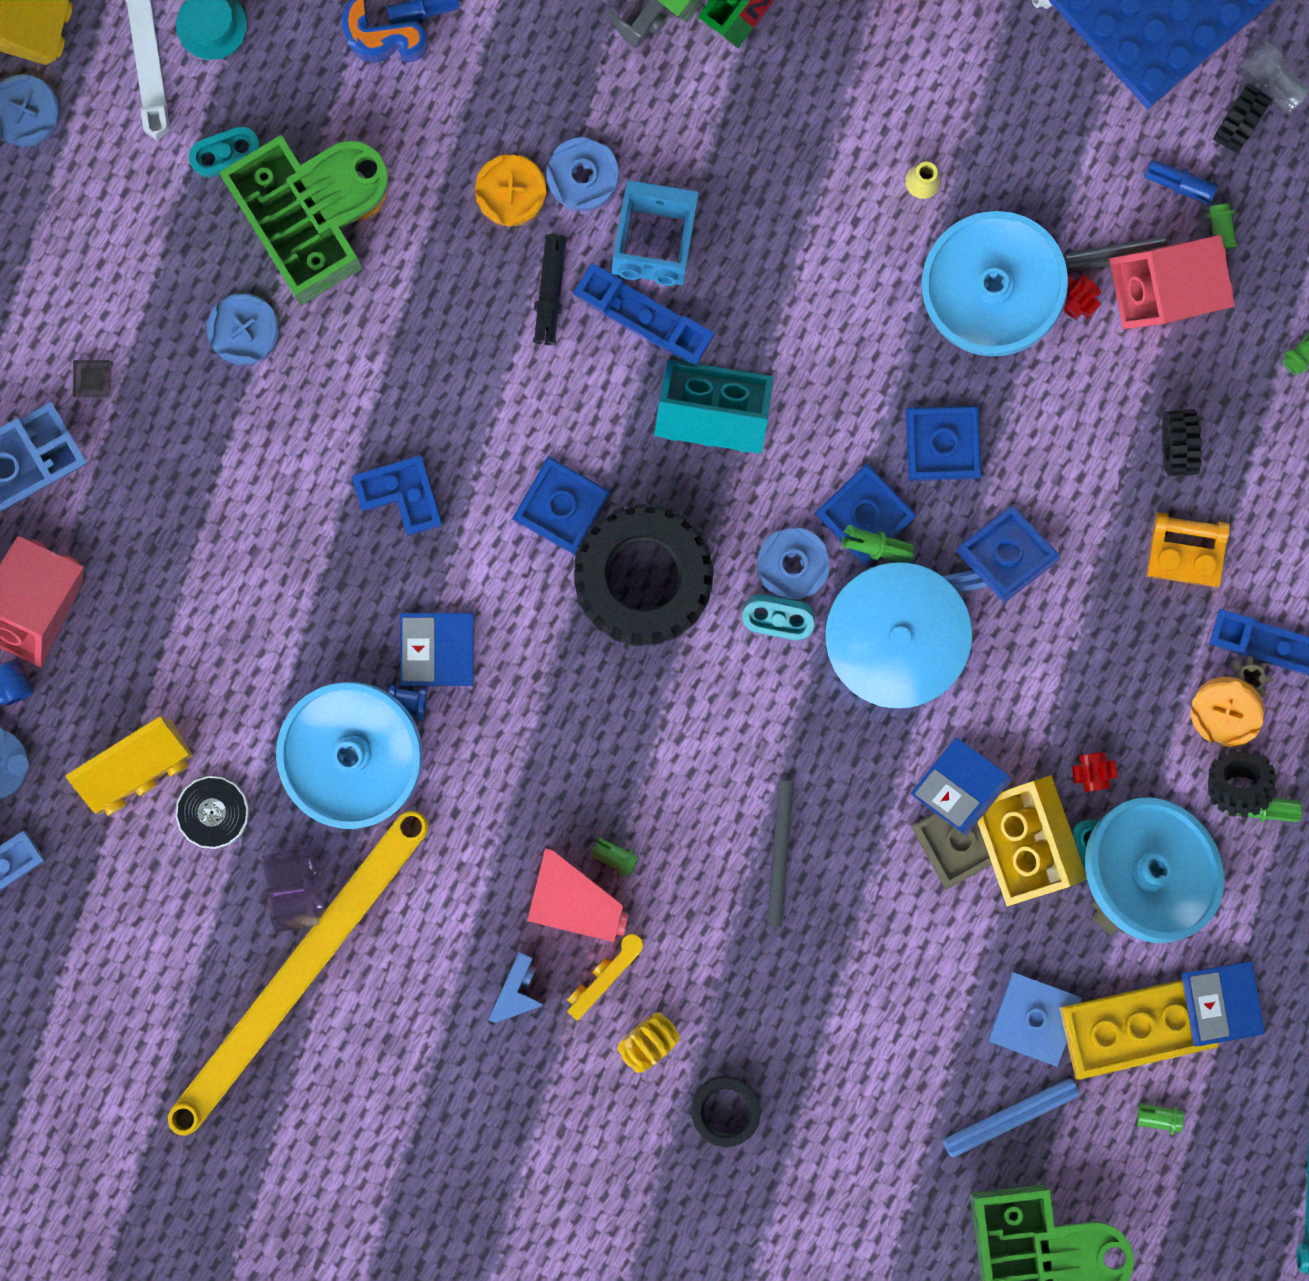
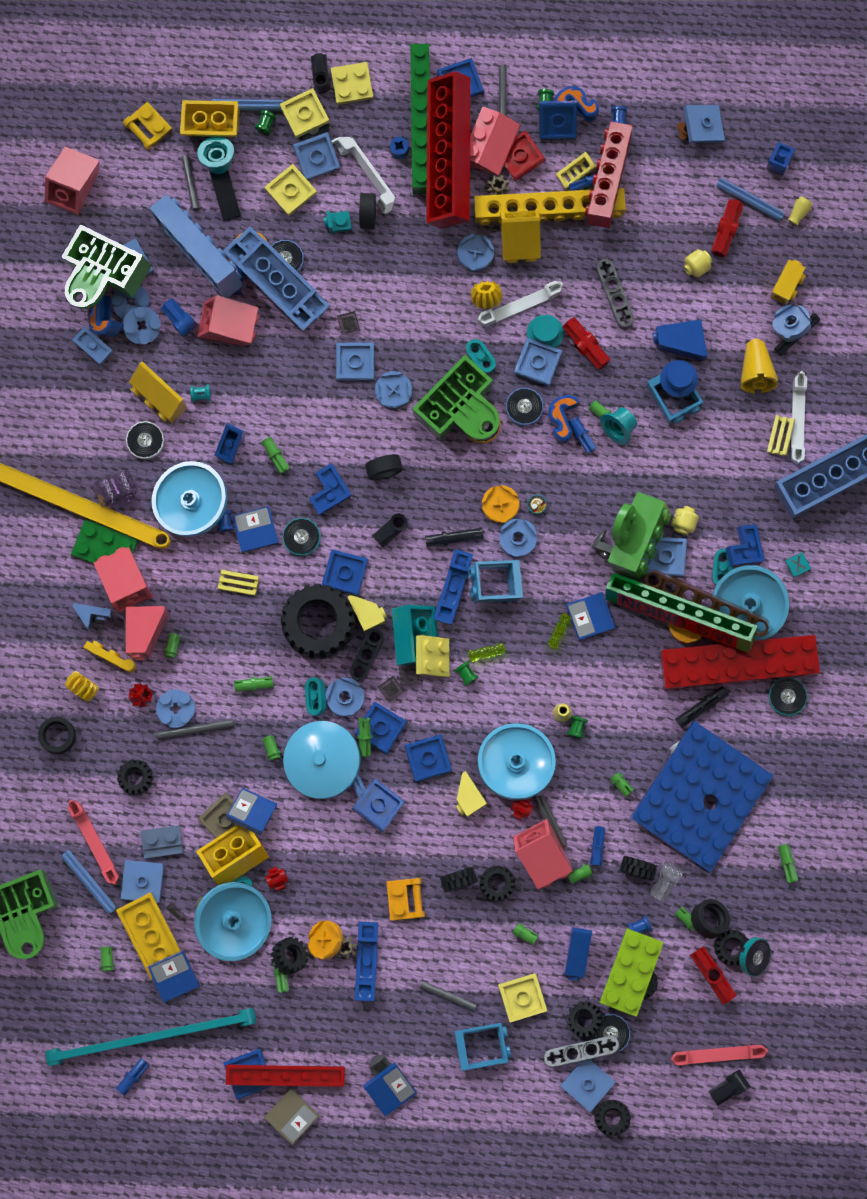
camera: 80 degrees right, 5 degrees down
none -> coral piece [68,800,120,885]
none -> green plate [71,519,139,564]
none -> coral slope [94,547,153,613]
none -> black tyre [117,759,153,795]
none -> red gear [129,683,152,707]
none -> sand blue plate [141,825,183,859]
none -> medium blue plate [156,689,195,728]
none -> clear smoke tile [166,903,187,921]
none -> teal bush [190,384,211,403]
none -> blue slope [214,423,245,464]
none -> light yellow tile [218,570,259,596]
none -> bright green pin [234,676,273,693]
none -> bright green axle [261,437,289,473]
none -> bright green pin [262,735,281,761]
none -> black tile [282,518,321,556]
none -> medium blue tile [336,342,374,381]
none -> light yellow slope [348,595,387,633]
none -> black beam [350,628,384,682]
none -> black tyre [365,454,403,480]
none -> black piece [372,513,408,548]
none -> clear smoke tile [378,676,404,703]
none -> clear smoke tile [399,665,420,686]
none -> light yellow plate [416,635,450,677]
none -> green bush [454,661,479,687]
none -> light yellow slope [456,771,487,817]
none -> clear neon green axle [468,643,506,662]
none -> yellow gear [470,280,503,310]
none -> black tyre [480,865,515,901]
none -> black tile [506,388,543,426]
none -> medium blue plate [514,338,562,386]
none -> tile [527,495,546,515]
none -> clear neon green axle [547,613,571,650]
none -> blue tile [566,592,615,641]
none -> green bush [567,716,588,739]
none -> bright green pin [610,772,634,797]

